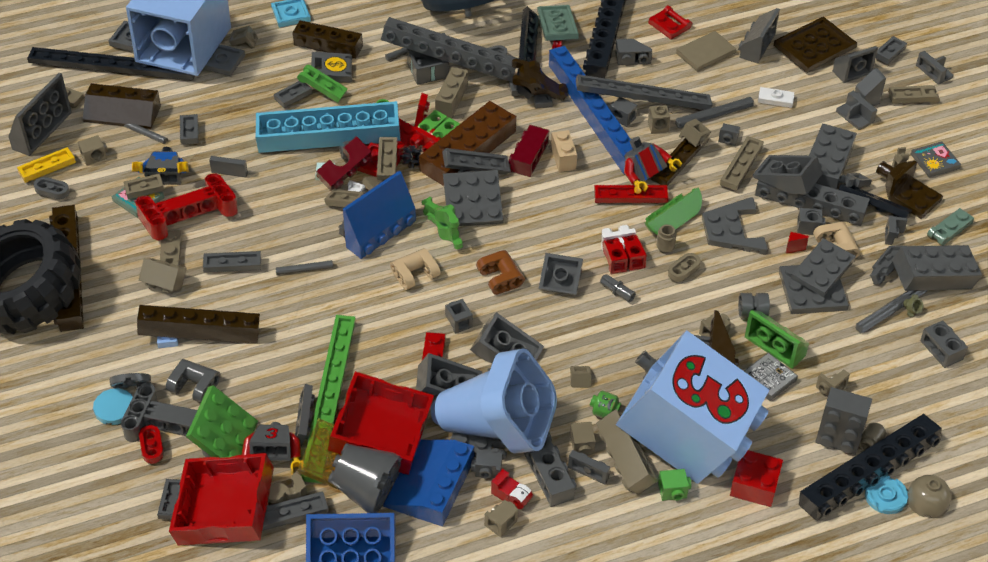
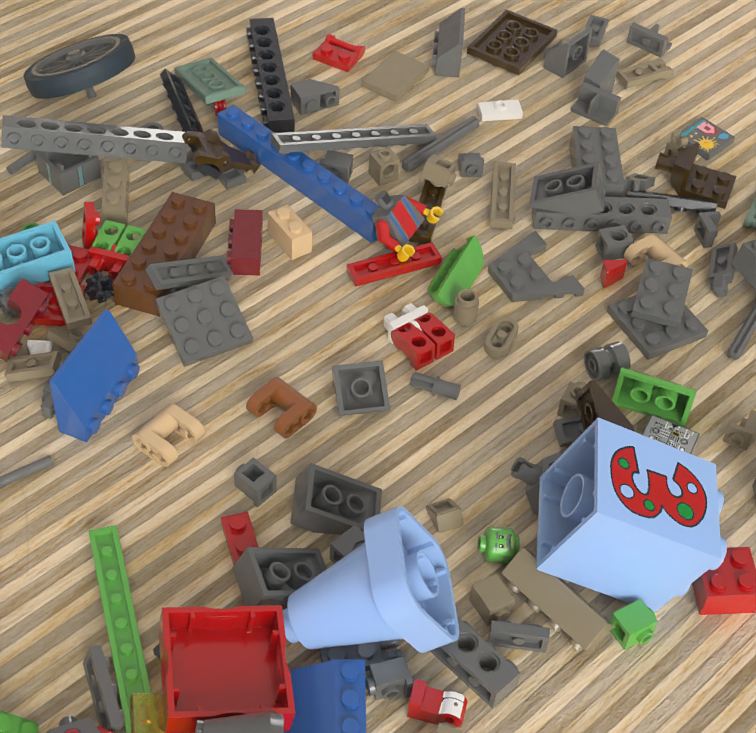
camera: 25 degrees left, 0 degrees up
bright green animal [421,197,463,249] -> none

